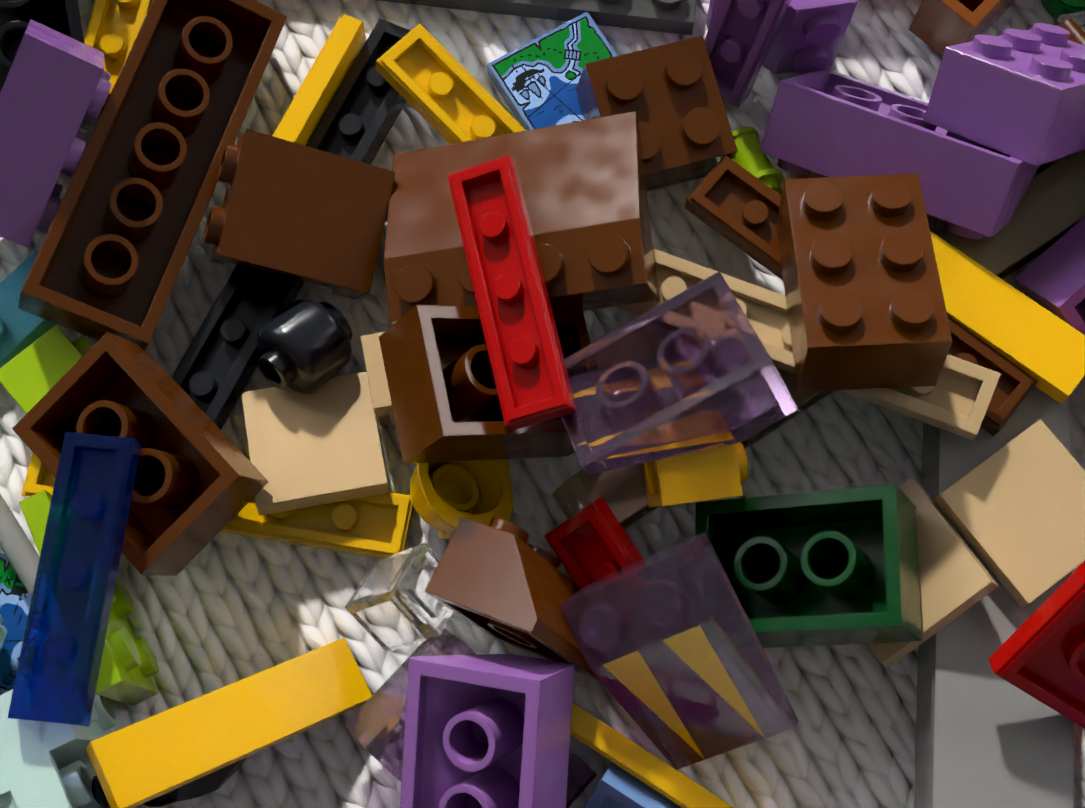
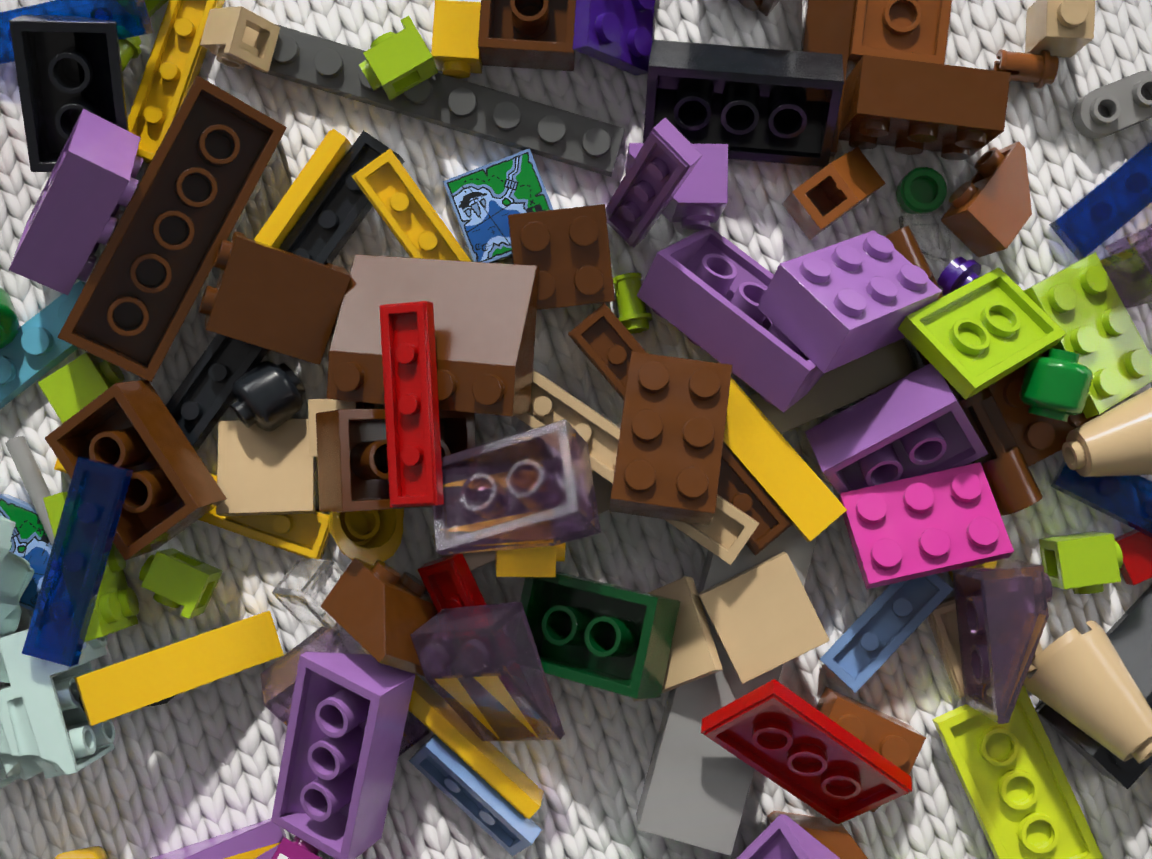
camera: 10 degrees right, 15 degrees up
none -> lime brick [139,548,223,619]

